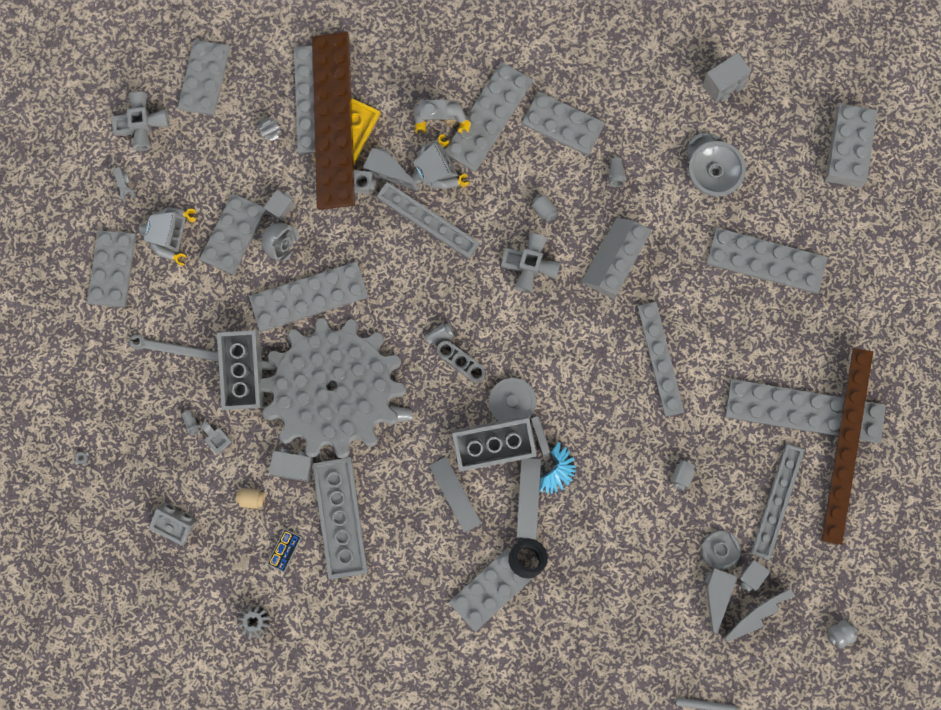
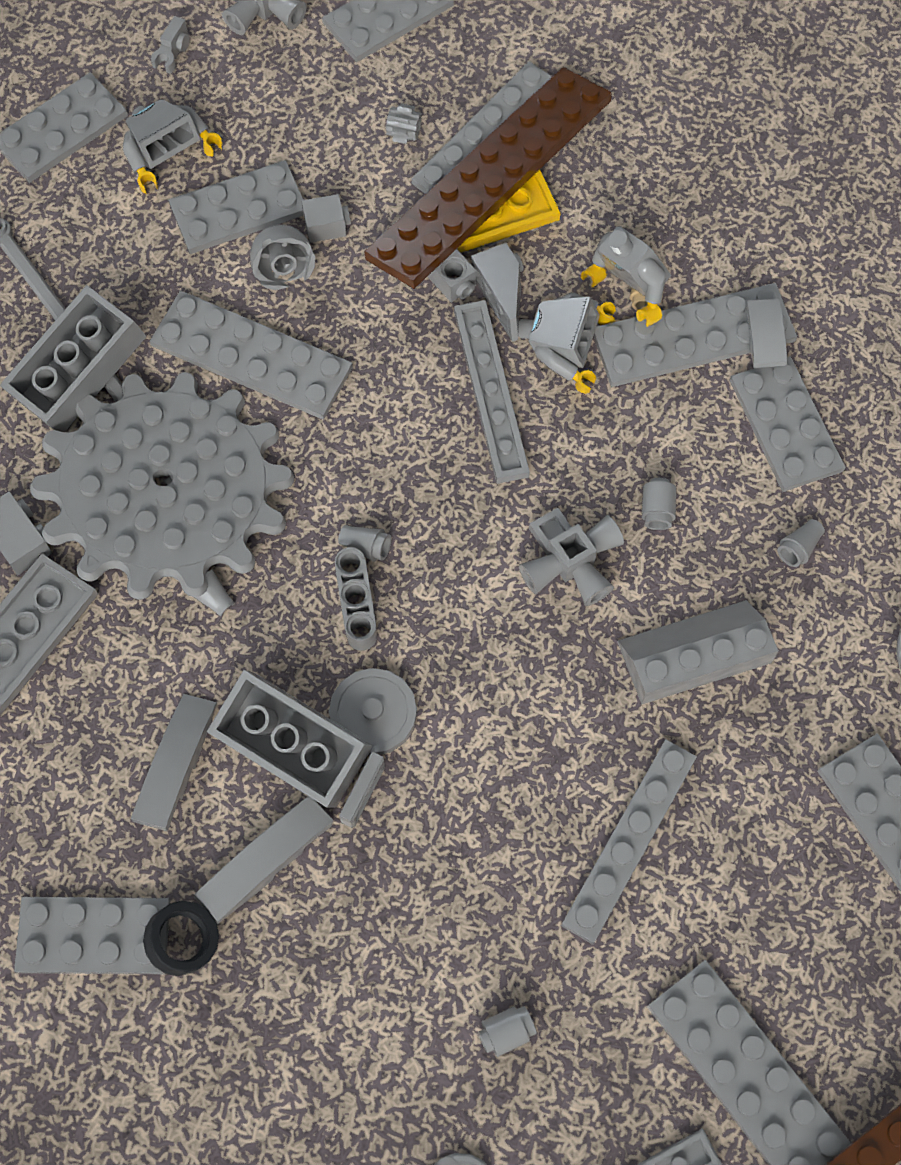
camera: 35 degrees right, 10 degrees down
medium azure hair [539,442,576,493] -> none
none -> light grey slope [746,298,787,368]

